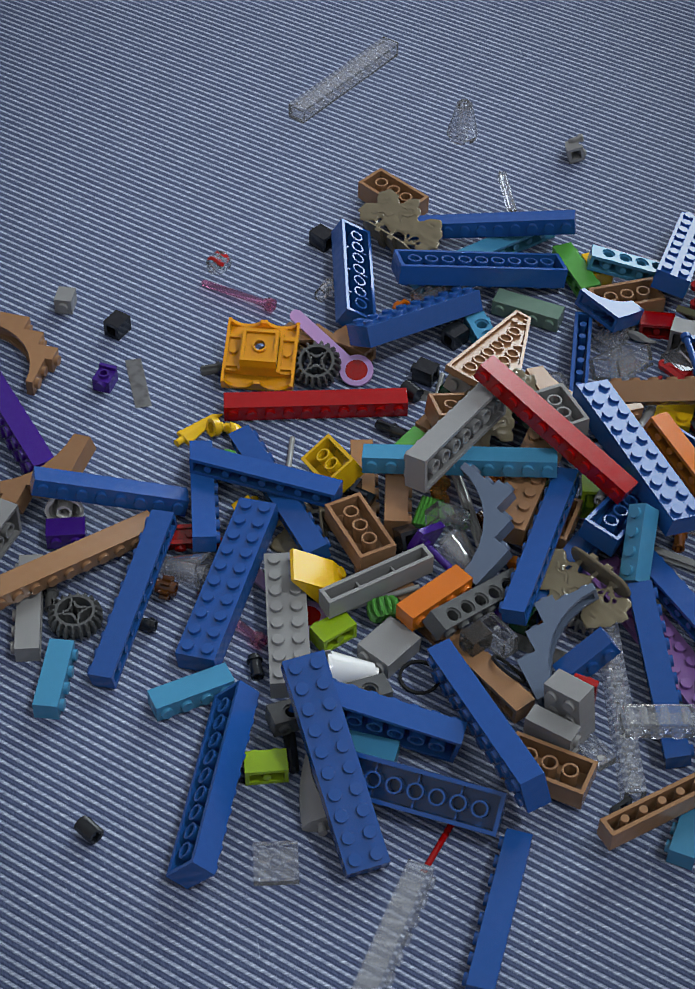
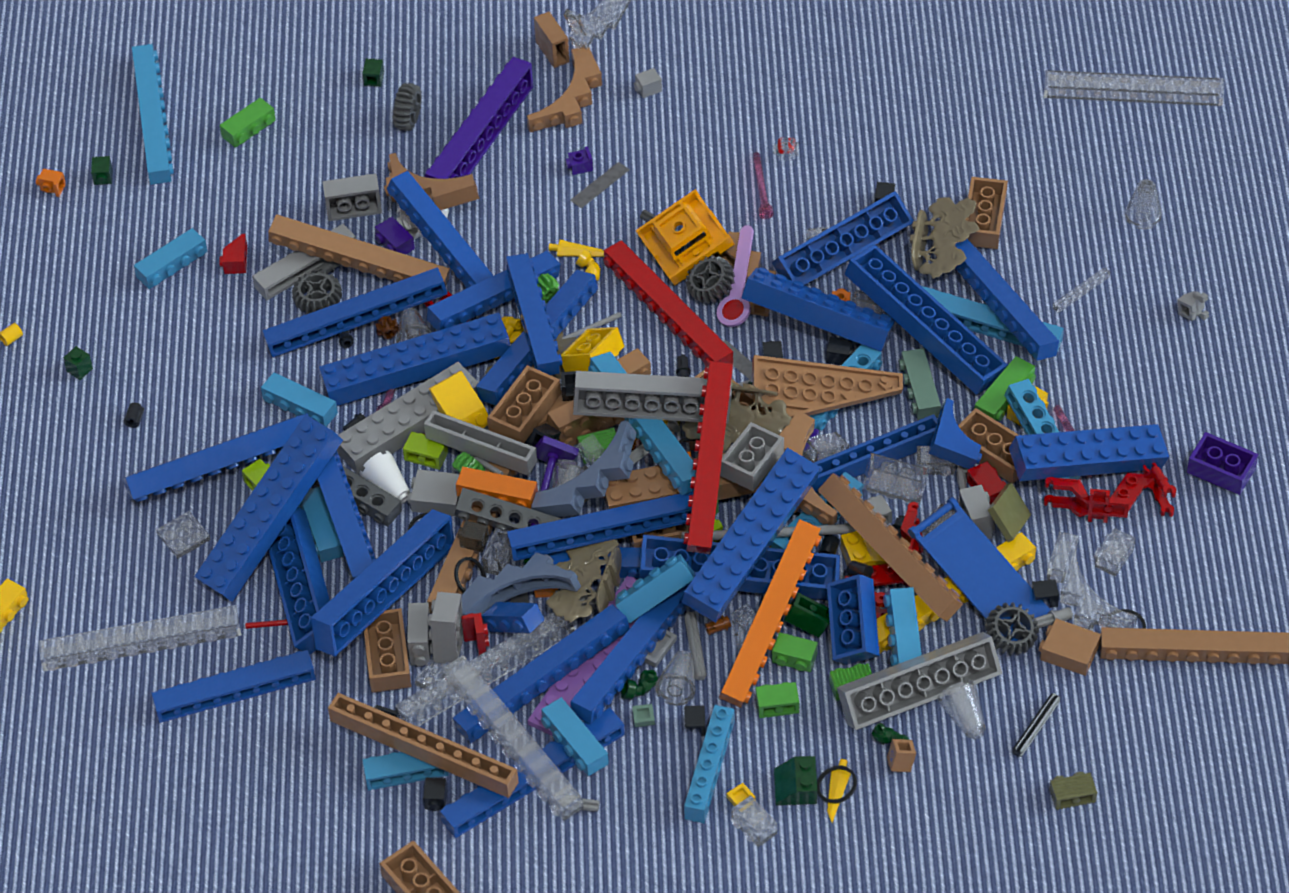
camera: 60 degrees right, 5 degrees up
dark azure brick [32,638,78,720] -> none
black brick [103,310,131,341] -> none
black piece [400,379,424,402] -> none

